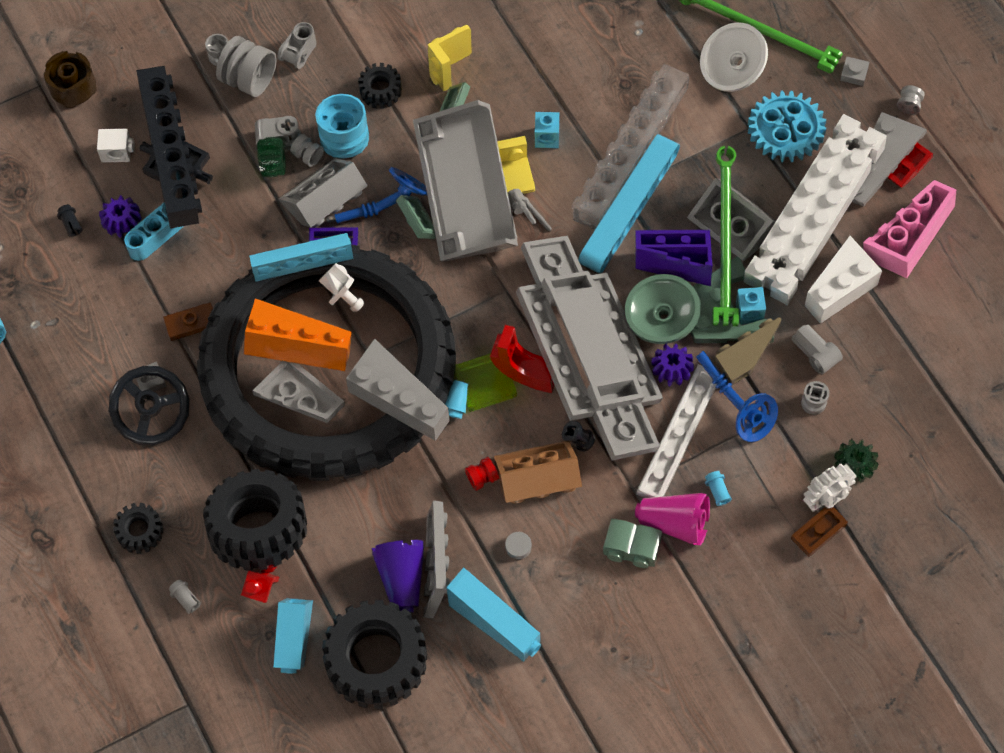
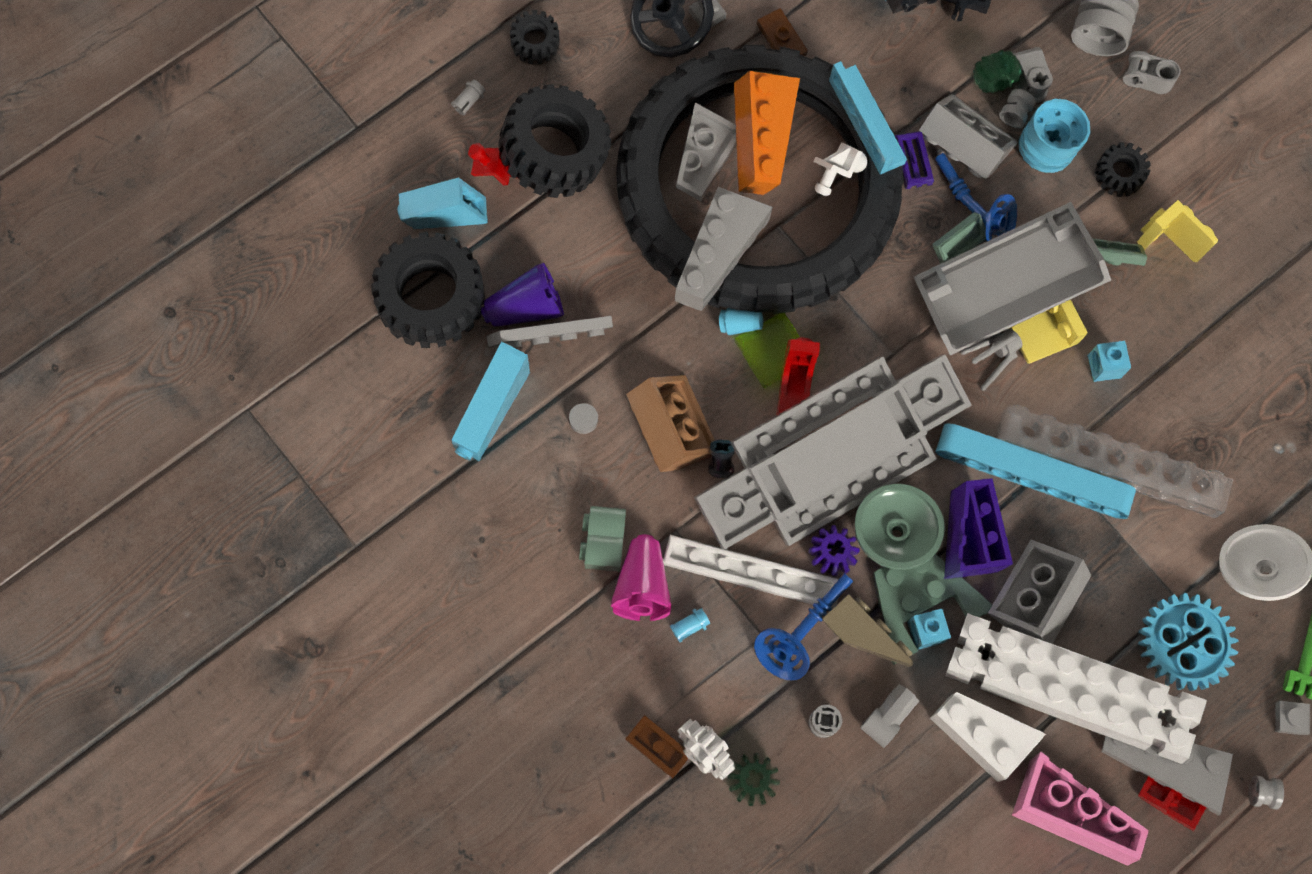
camera: 70 degrees right, 10 degrees up
red wheel [464,457,499,491] -> none
bright green hinge [712,146,739,327] -> none

